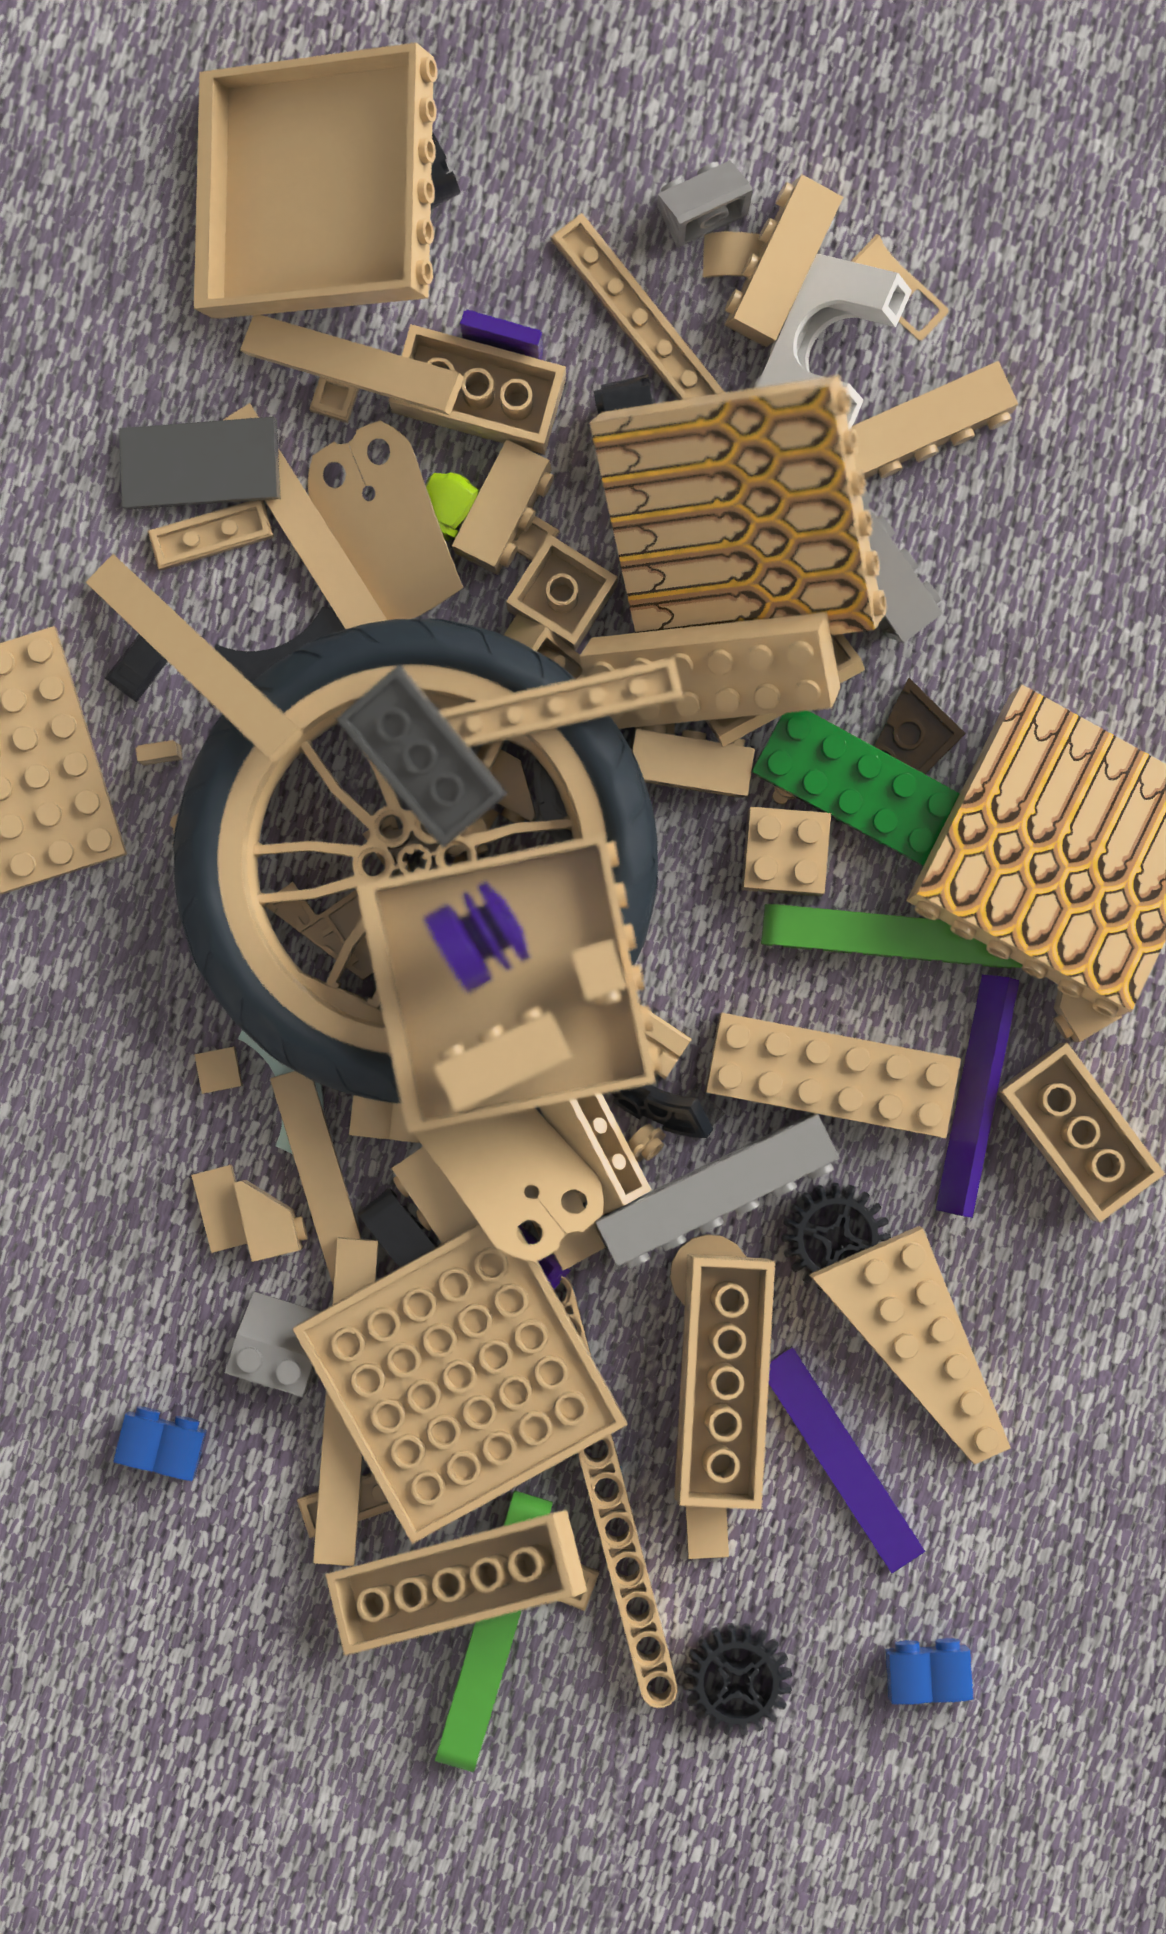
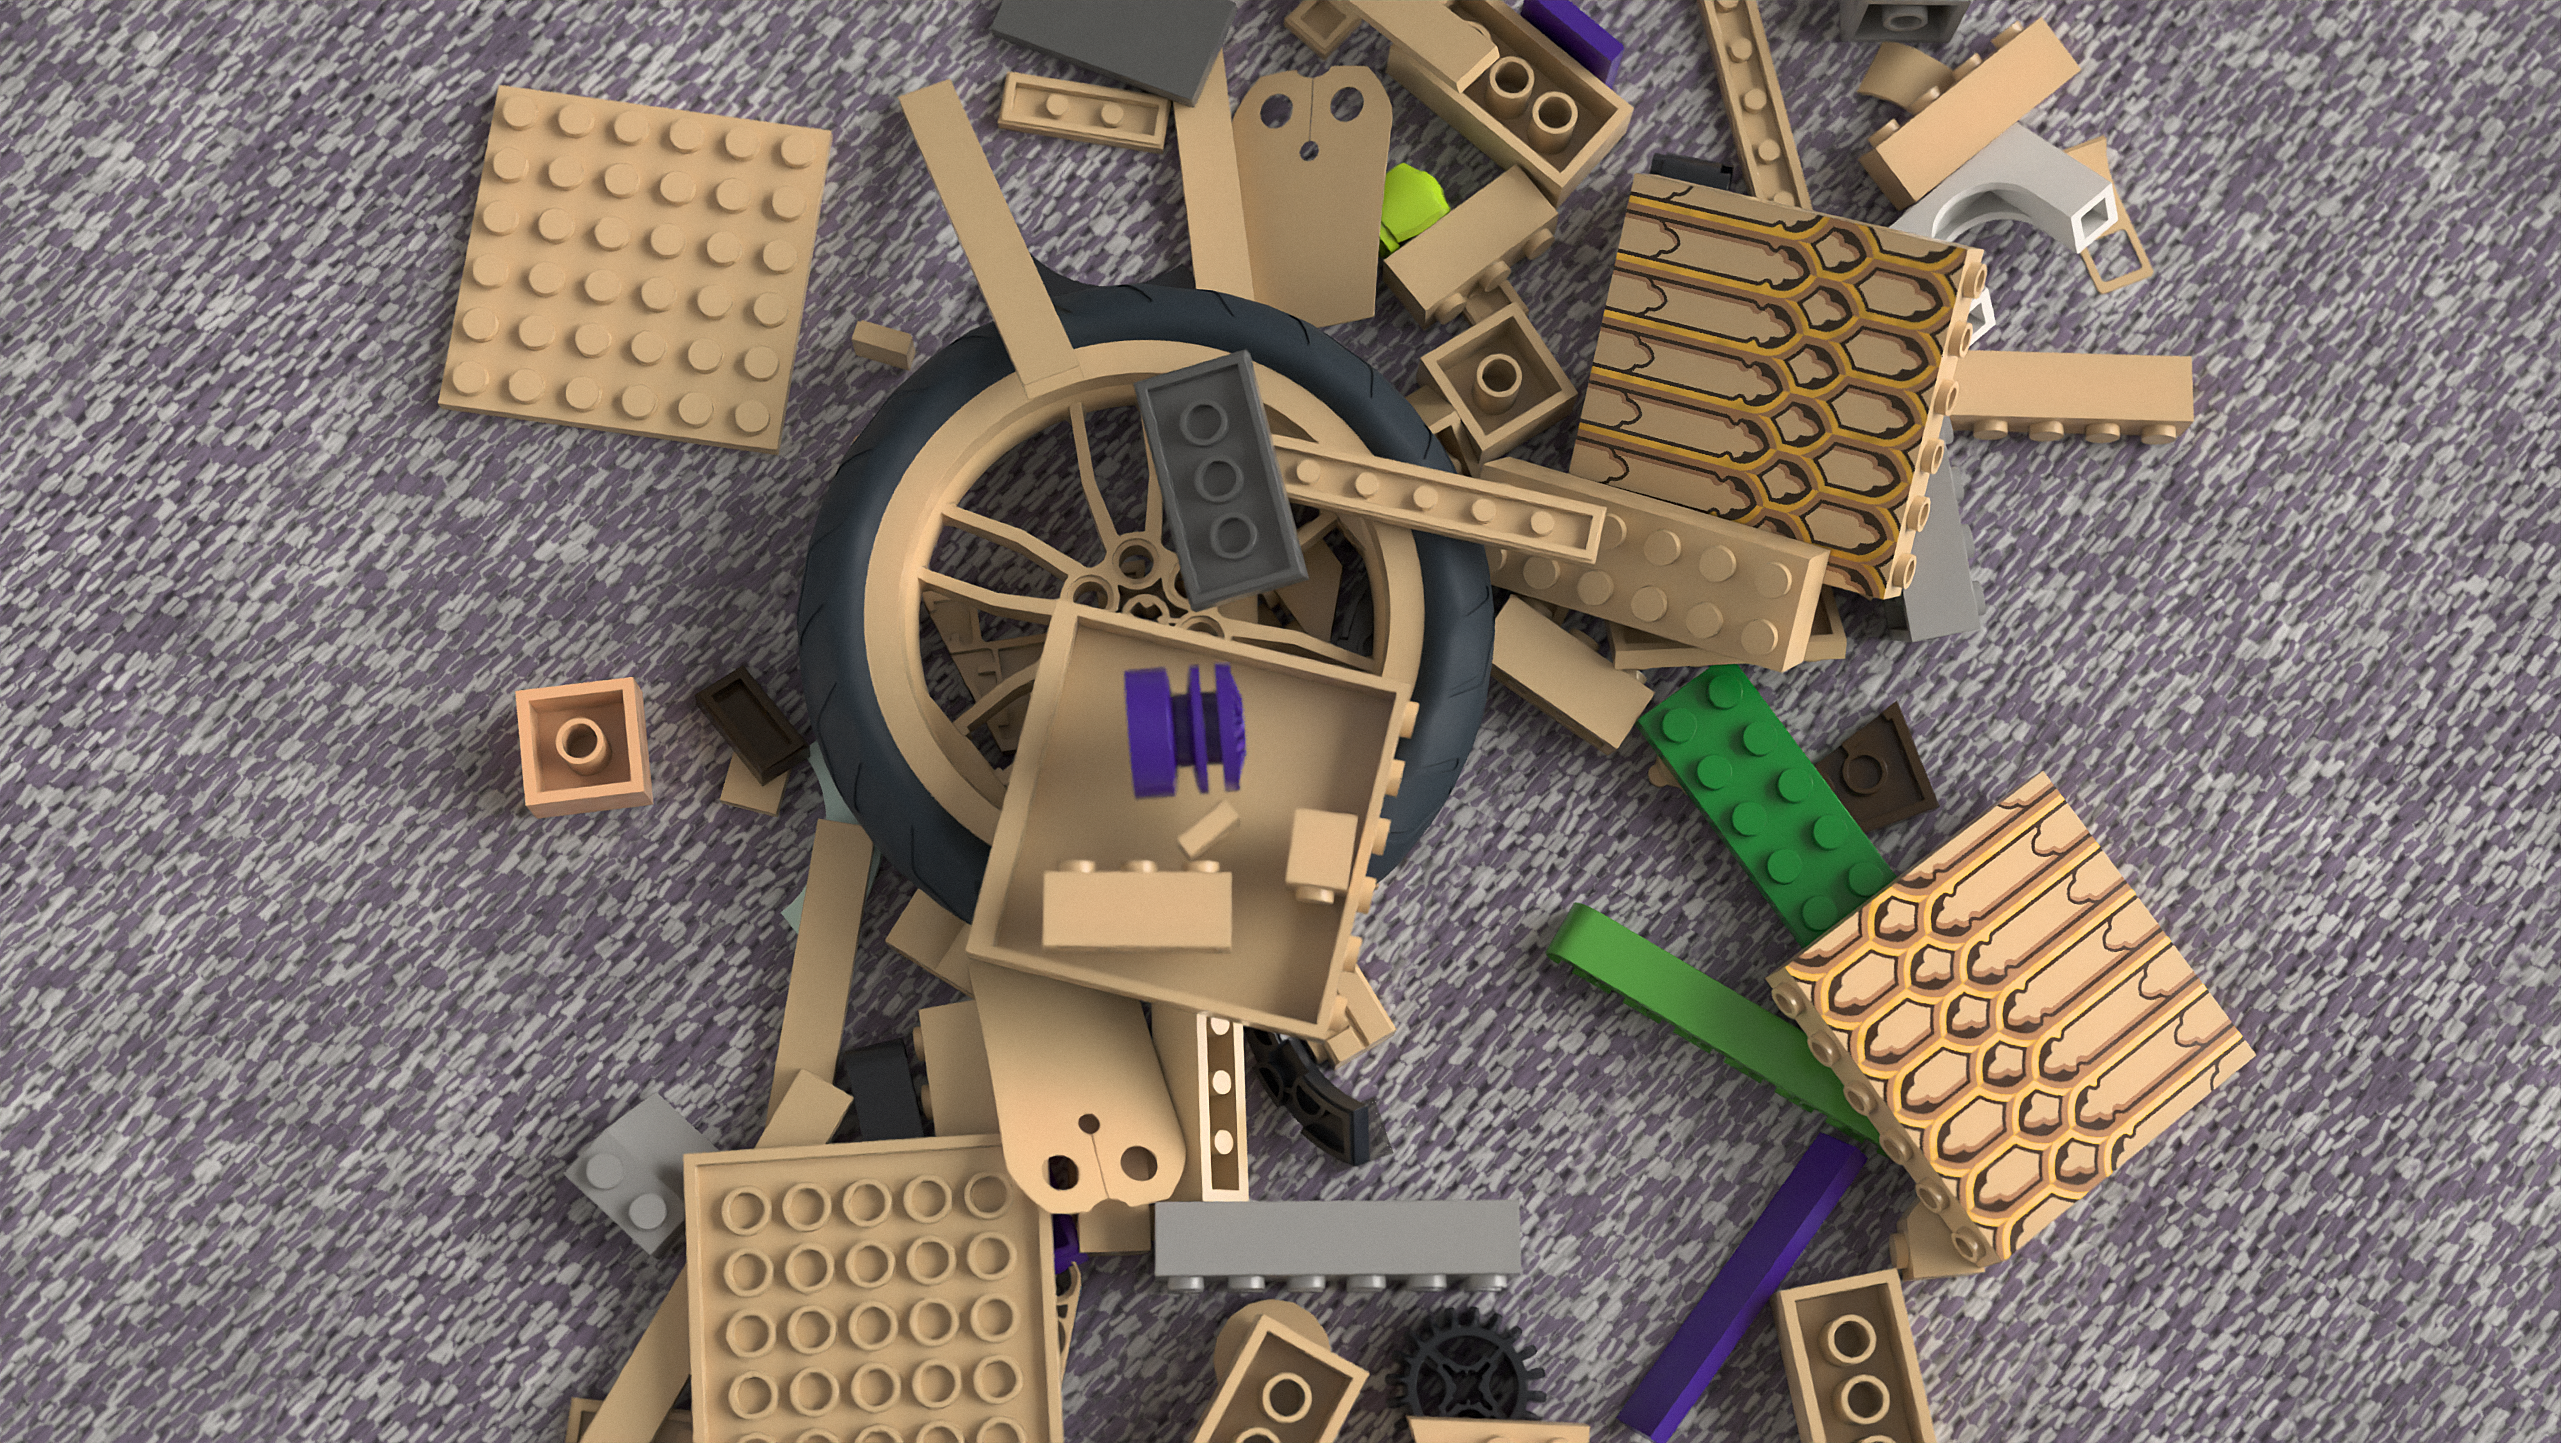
camera: 15 degrees right, 10 degrees down
black tile [105,634,168,703] -> none
blue brick [113,1406,207,1481] -> none
tan tile [191,1164,247,1253] -> none
tan slope [233,1180,308,1262] -> none
tan plate [628,1124,666,1162] -> none
tan brick [705,1013,961,1138] -> none
tan brick [741,807,831,897] -> none
none -> light nougat brick [515,677,654,819]
none -> dark brown tile [695,665,811,786]
none -> tan tile [1177,800,1239,862]

